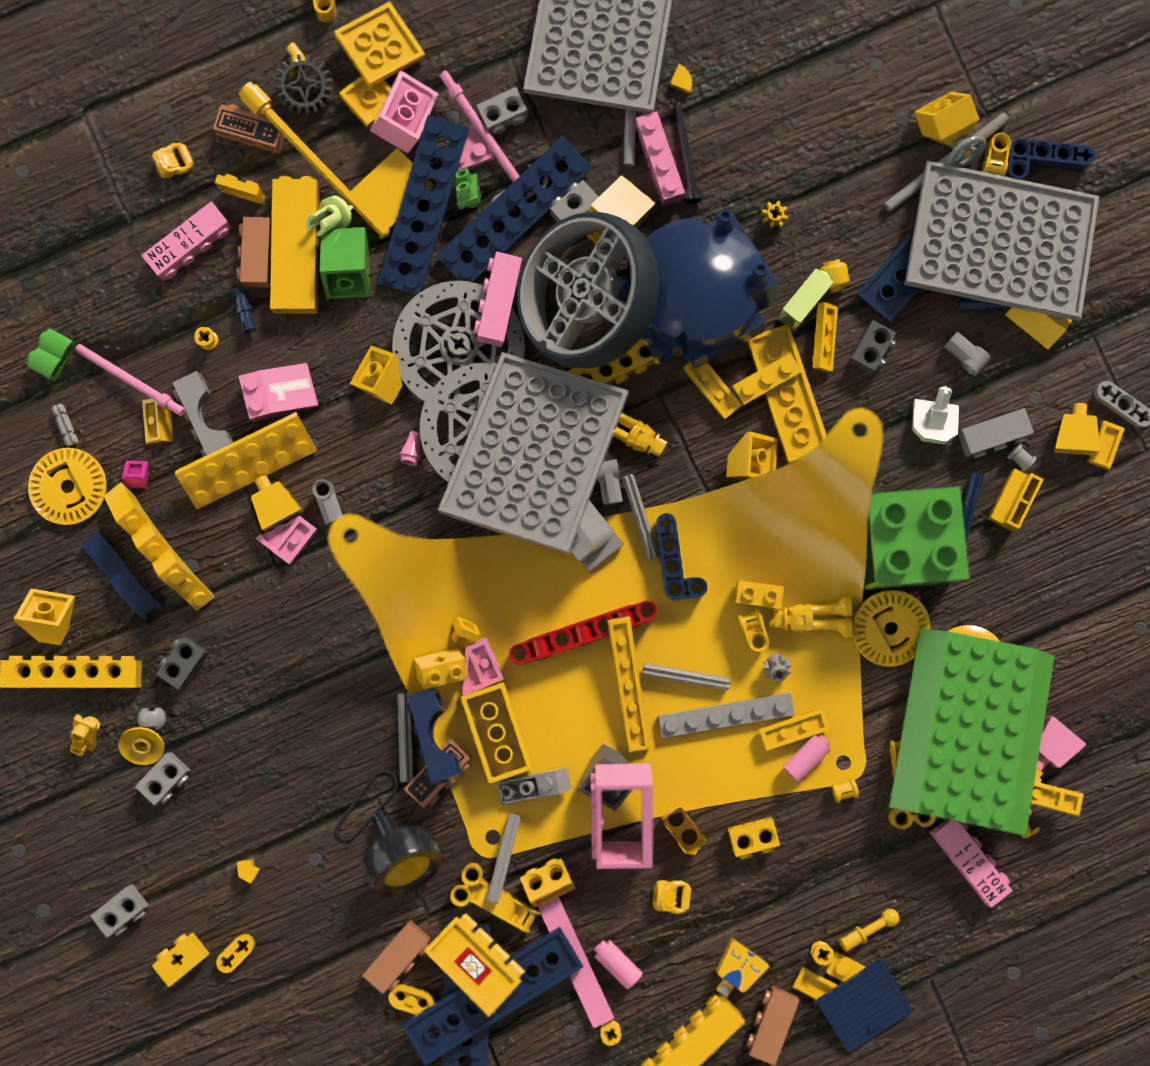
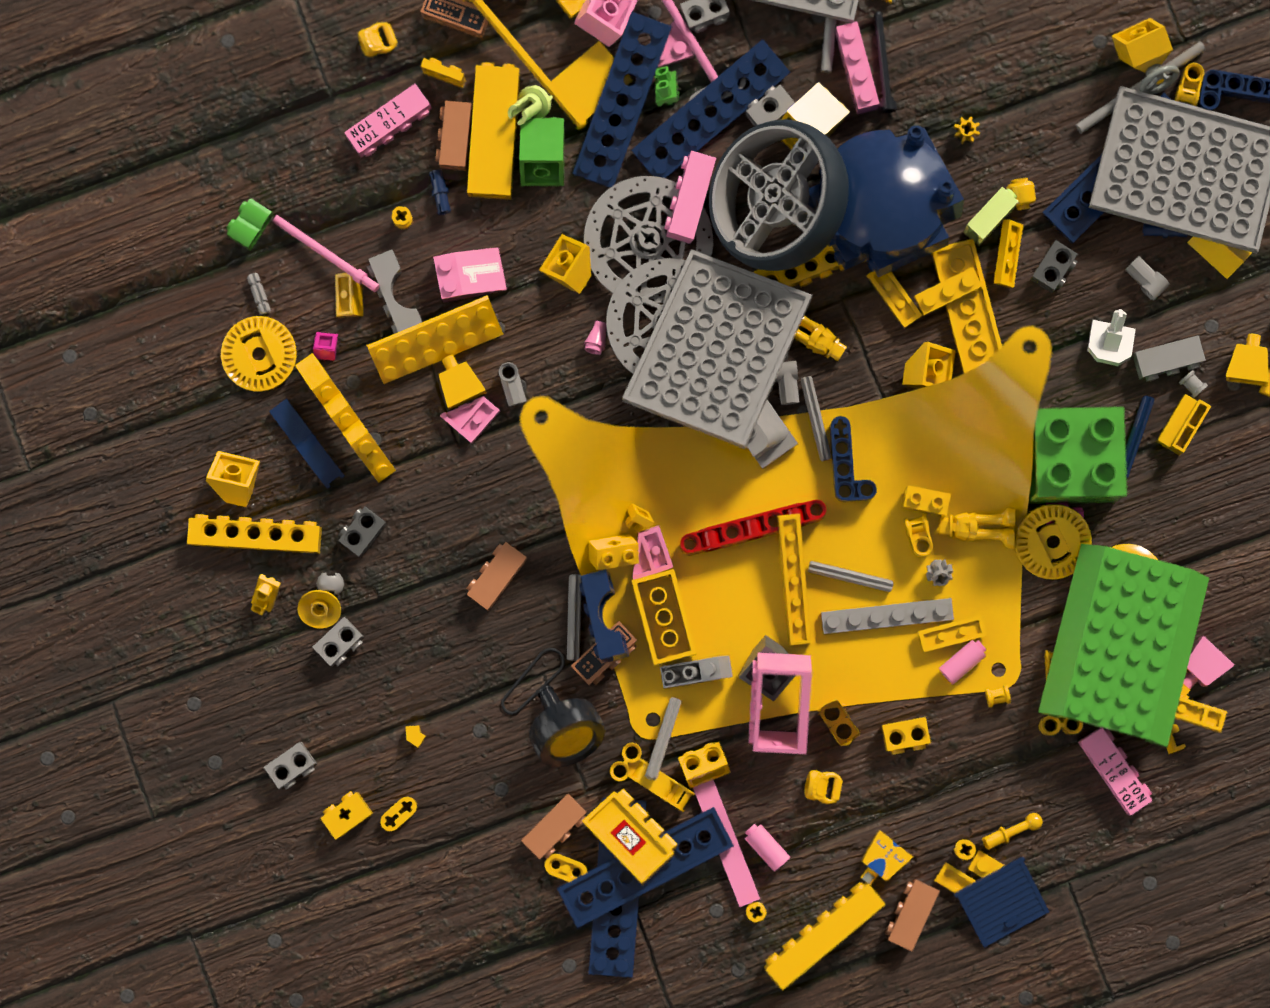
camera: 10 degrees right, 0 degrees up
none -> nougat brick [466,542,527,611]

